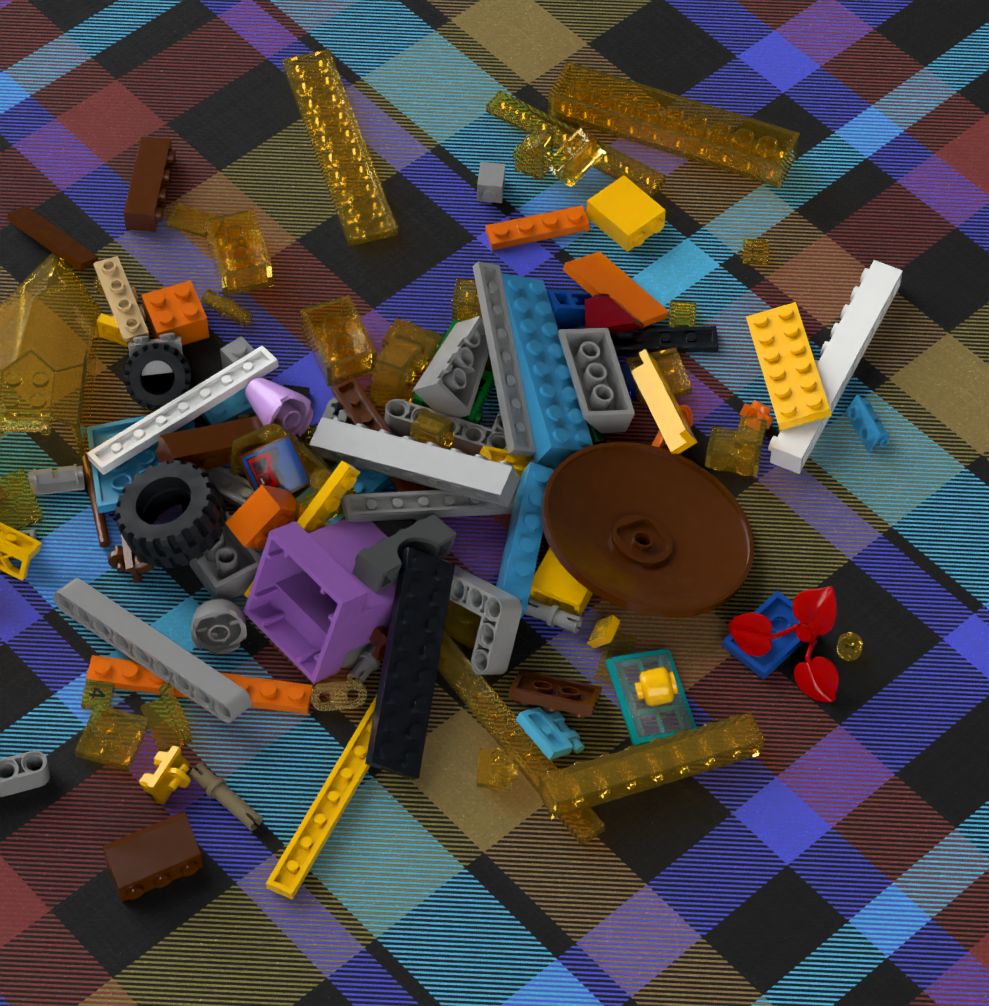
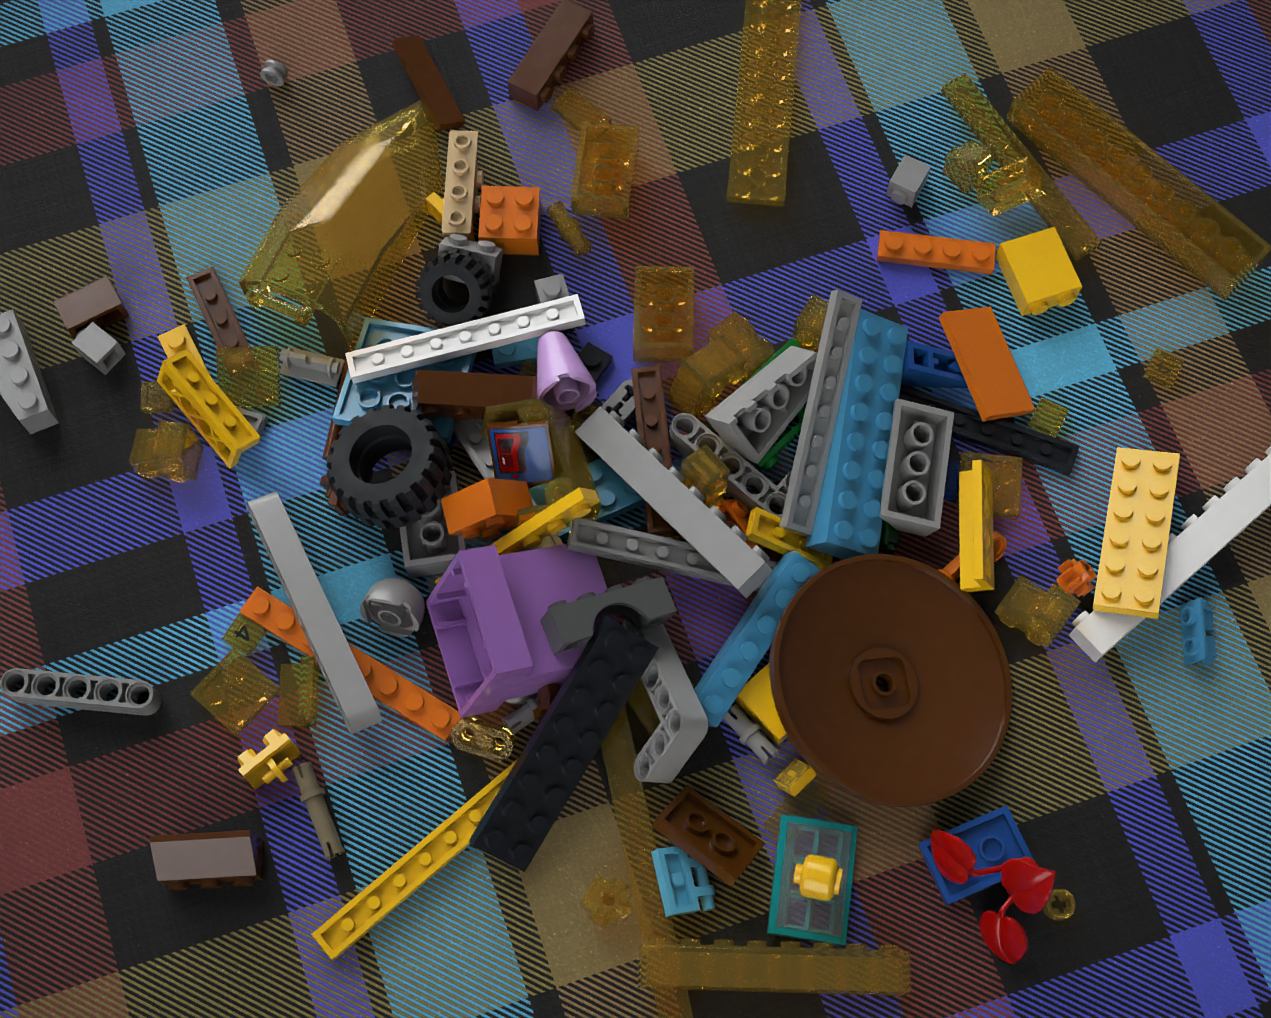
camera: 25 degrees right, 15 degrees up
dark red slope [585,293,644,334] -> none

